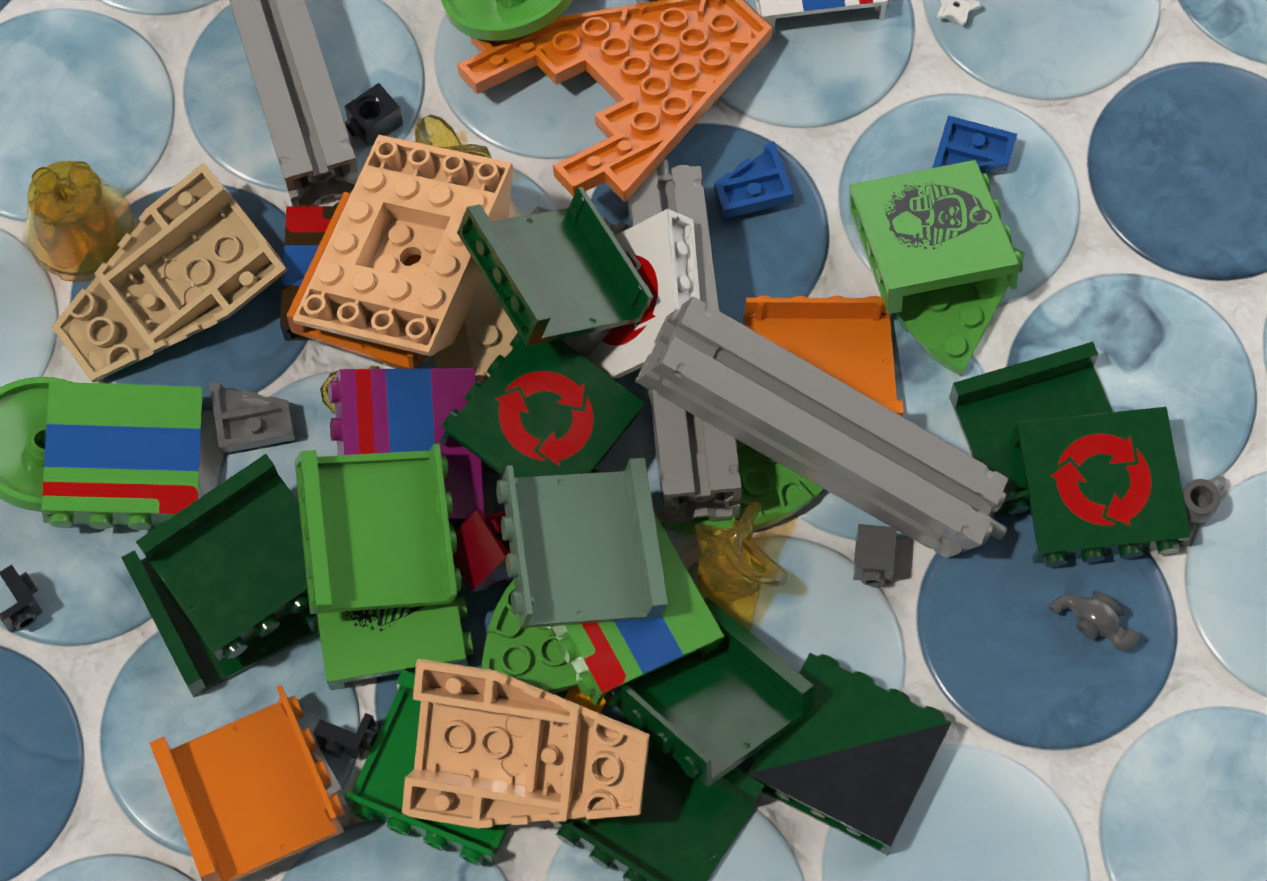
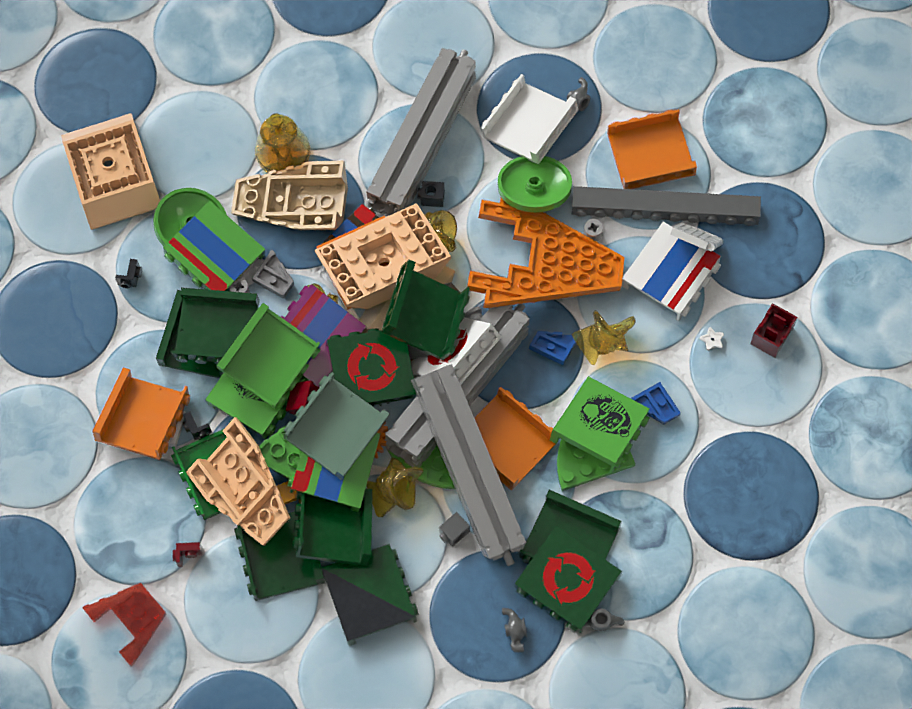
camera: 45 degrees right, 0 degrees up
none -> light grey wheel [229,278,249,293]
none -> clear yellow helmet [572,310,636,365]

